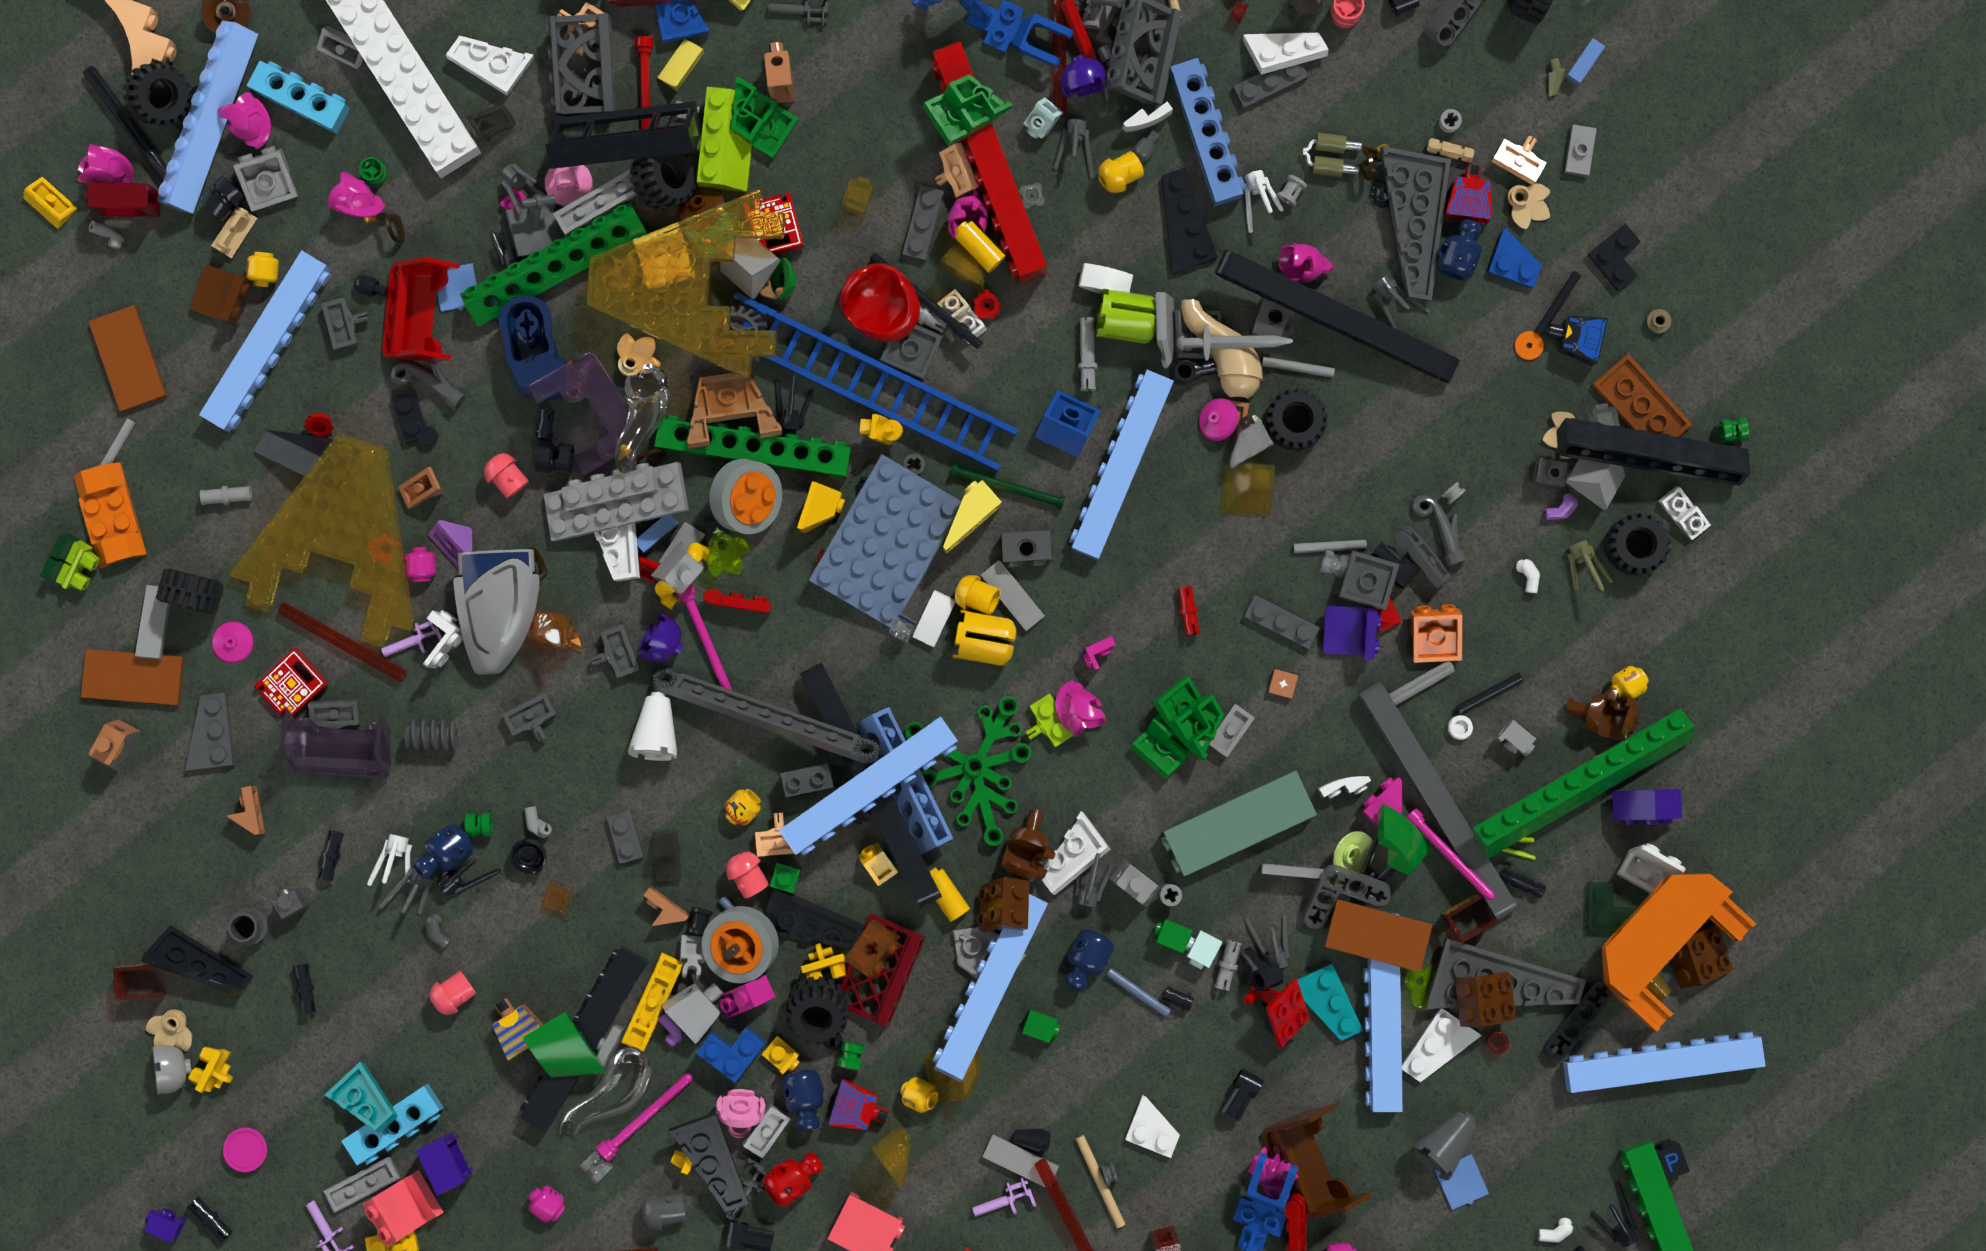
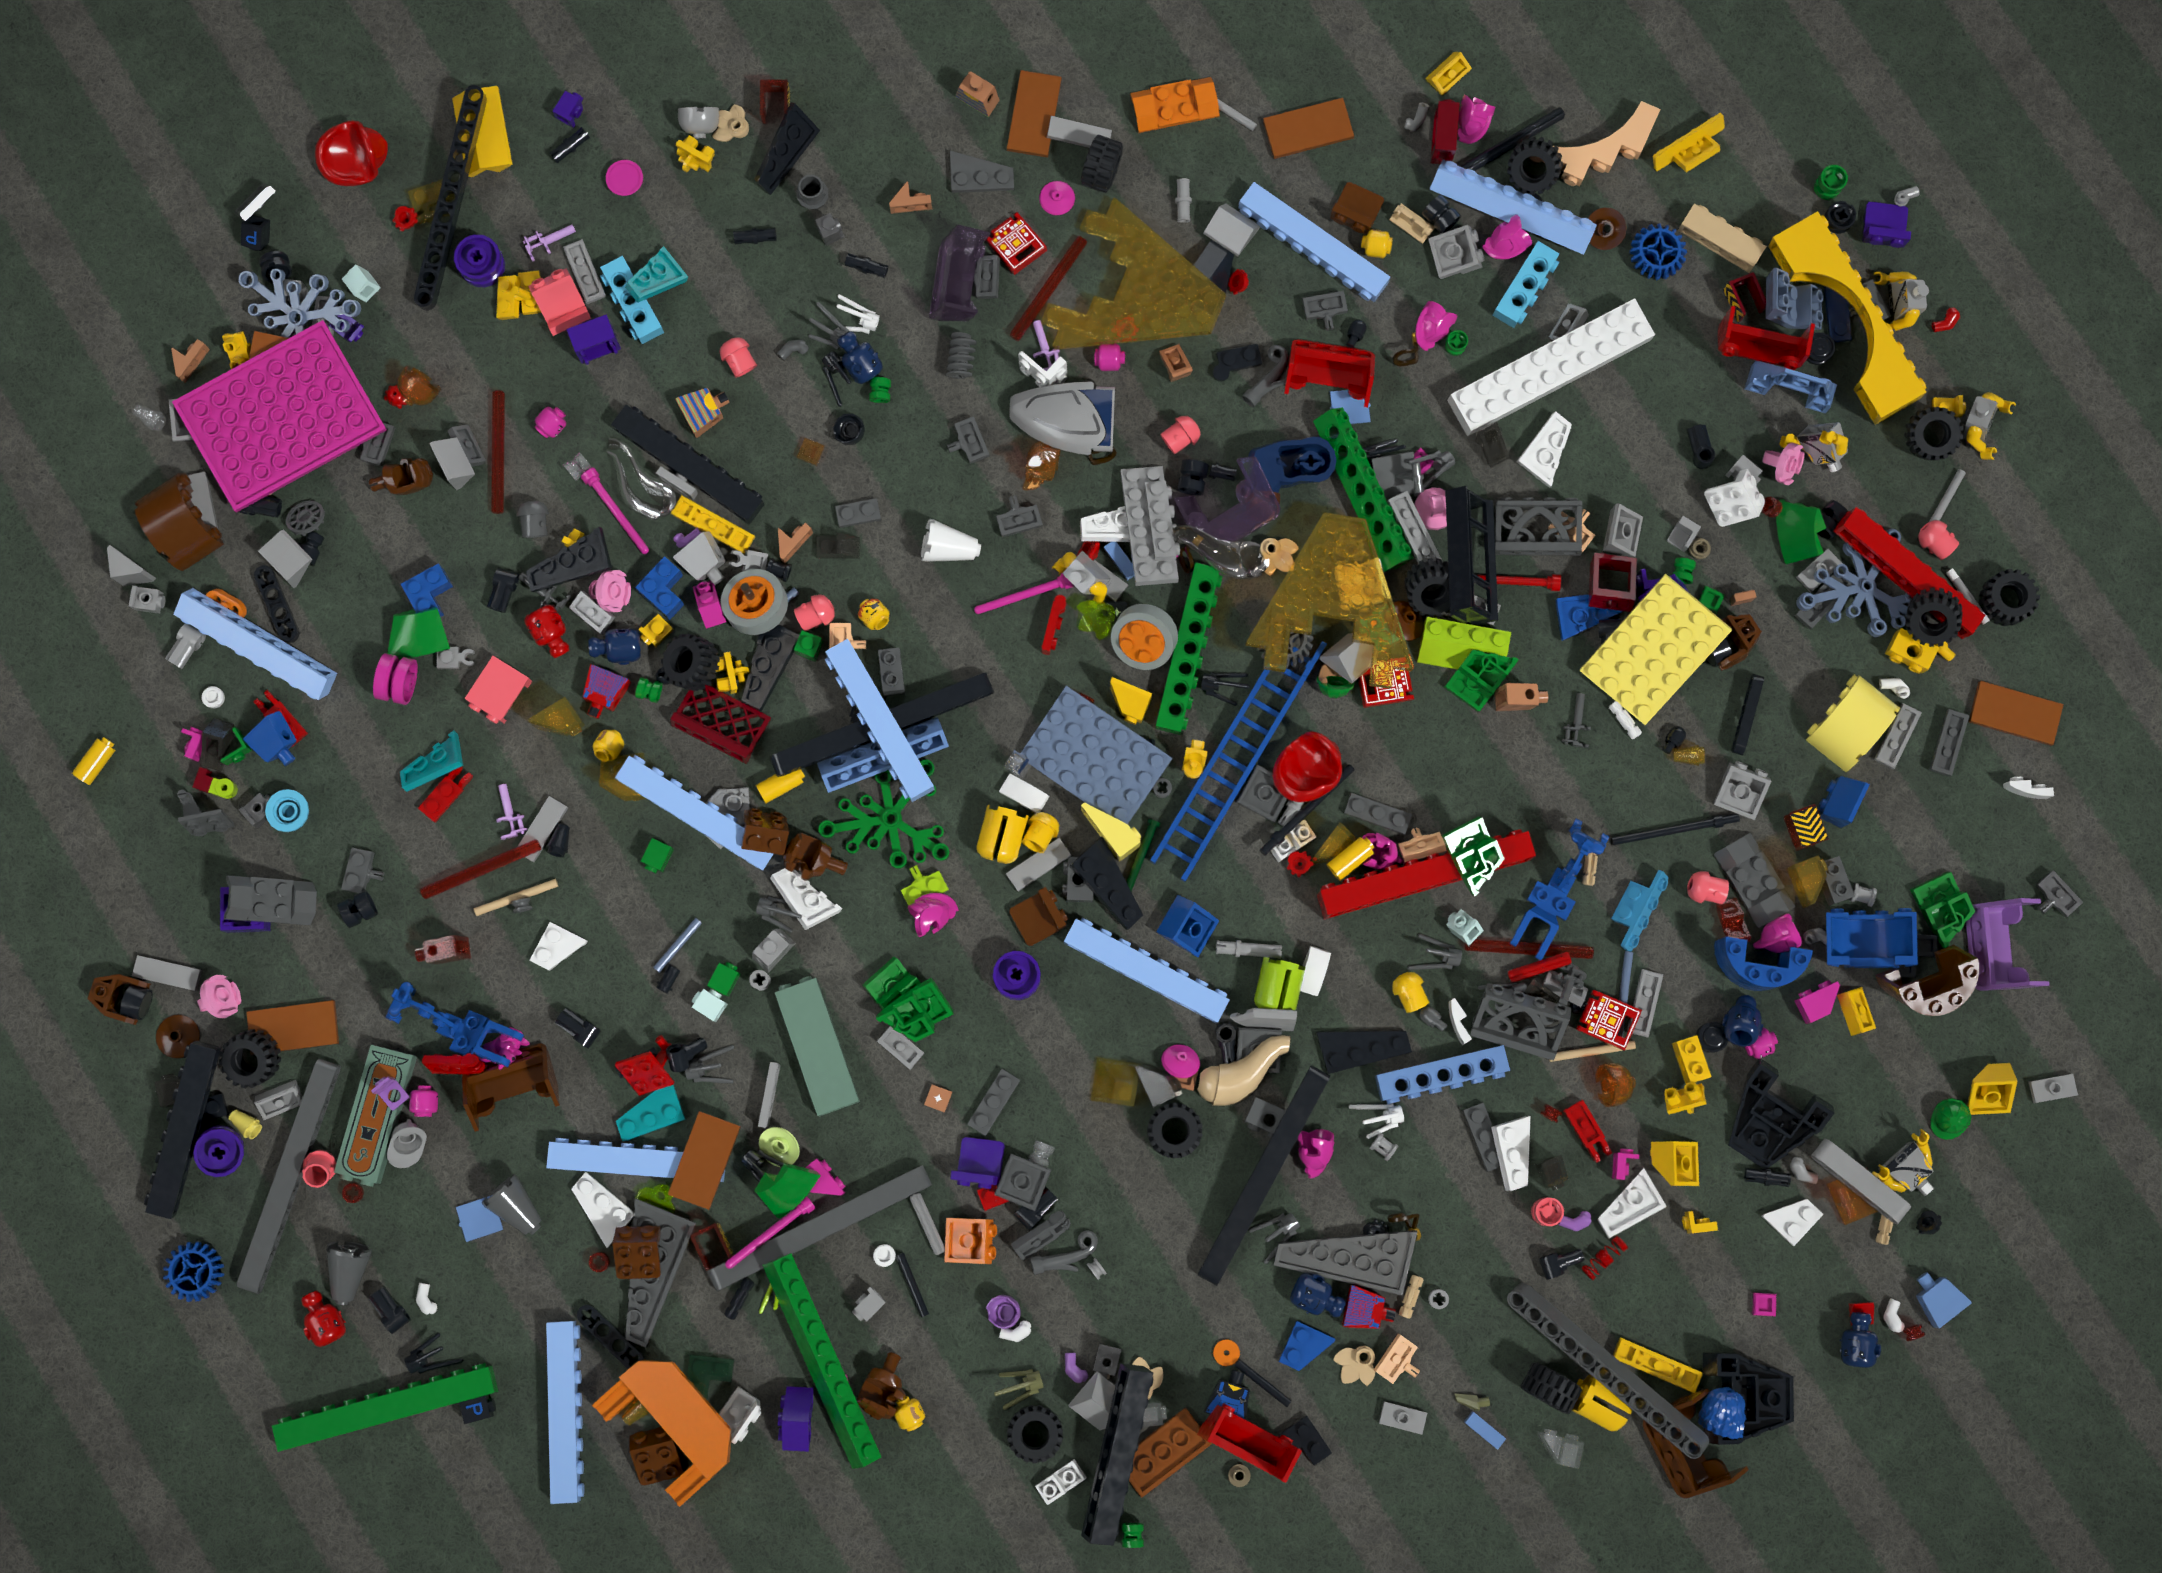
camera: 95 degrees right, 5 degrees down
lime hips [40,533,101,591] -> none
medium lavender slope [428,520,472,569] -> none
green slope [522,1011,606,1078] -> none
light grey arm [524,806,552,838] -> none
dark purple cylinder [638,613,683,662] -> none
dark grey plate [653,668,879,764] -> none
light yellow slope [657,39,704,91] -> none
medium nougat wing [687,371,782,449] -> none
clear yellow brick [841,177,874,217] -> none
clear orange brick [844,919,900,977] -> none
yellow bracket [858,842,898,886] -> none
clear plate [1019,183,1045,209] -> none
dark purple cylinder [1060,55,1107,98] -> none
dark blue piece [1065,929,1114,991] -> none
dark pink bracket [1082,636,1116,671] -> none
light grey sword [1177,324,1293,361] -> none
red pin [1177,586,1201,636] -> none
light grey pin [1214,939,1242,991] -> none
light grey bar [1262,356,1335,378] -> none
light grey bar [1293,540,1367,553] -> none
olive piece [1303,132,1362,177] -> none
dark grey beam [1304,865,1391,929] -> none
white slope [1317,776,1371,799] -> none
none -> medium lavender hair [986,1295,1021,1329]
none -> dark purple wheel [993,951,1041,1000]
none -> reddish brown bracket [1009,887,1068,946]
none -> black wing [1070,836,1143,930]
none -> red windscreen [1197,1403,1302,1483]
none -> light grey slope [1203,204,1260,256]

